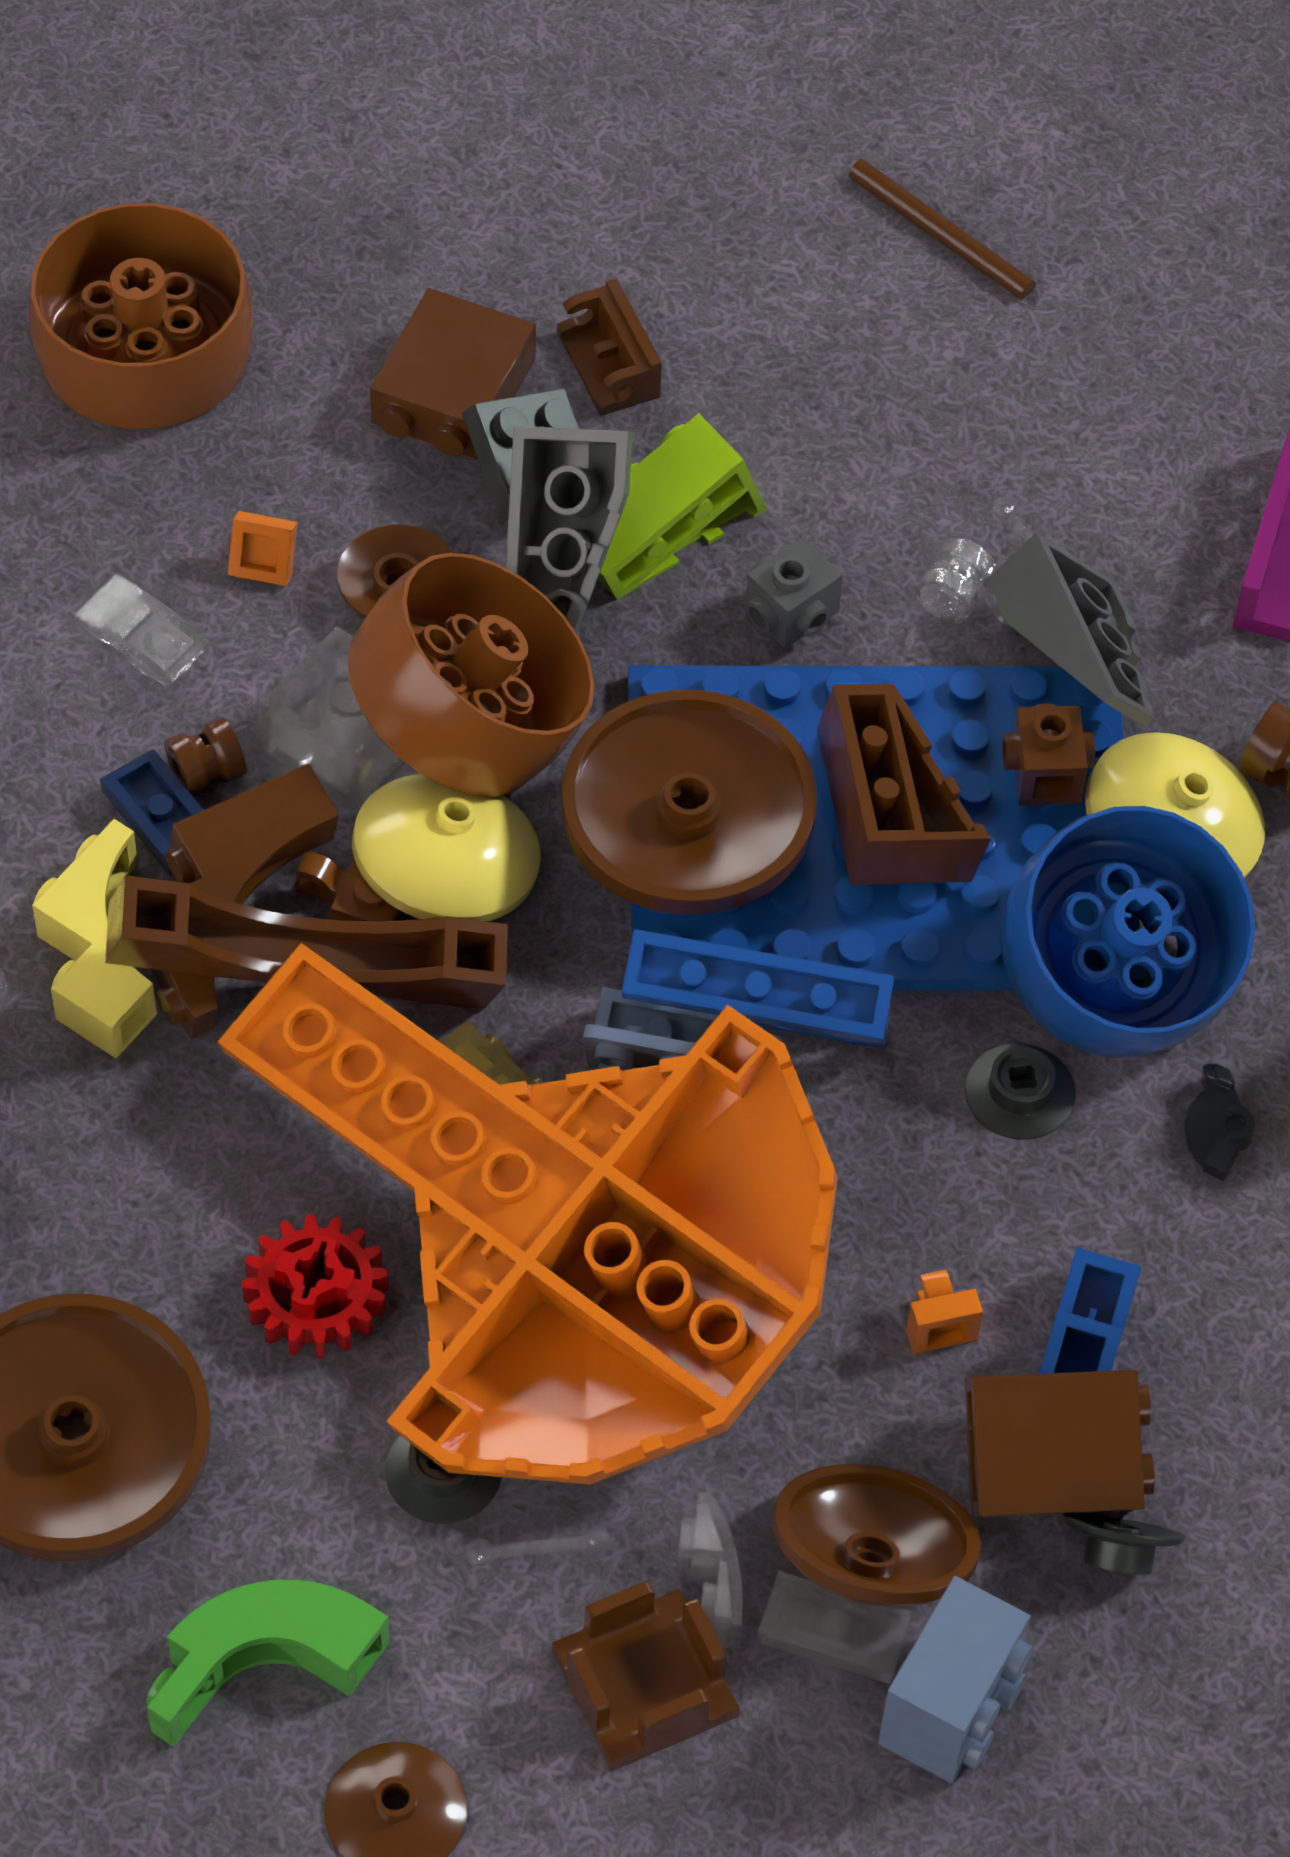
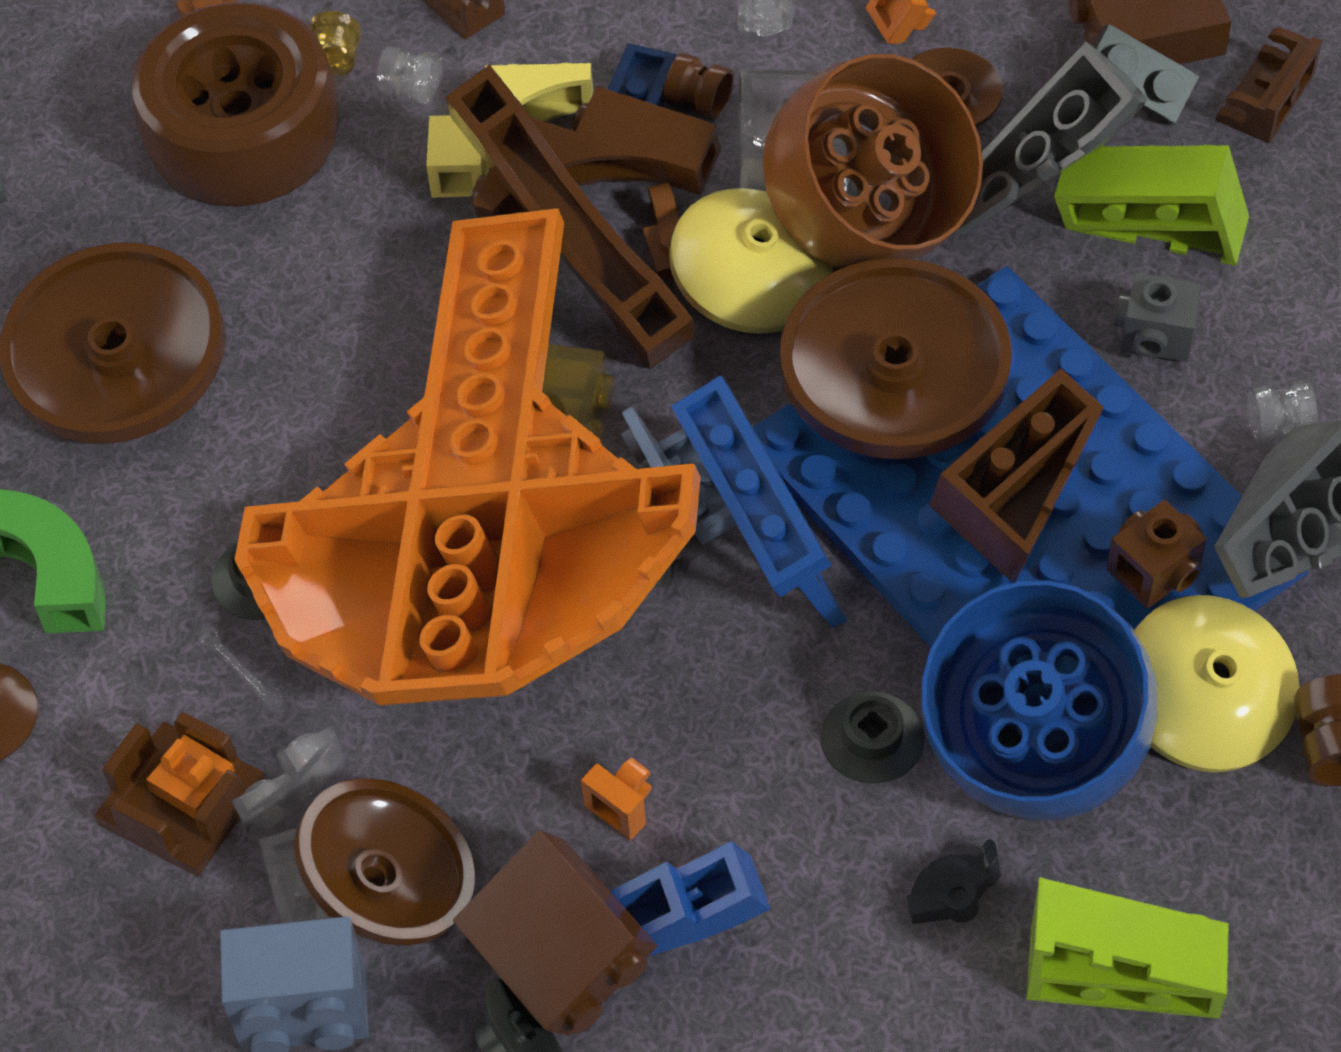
camera: 60 degrees right, 0 degrees up
red gear [242,1214,389,1358] -> none
none -> orange tile [146,735,235,819]

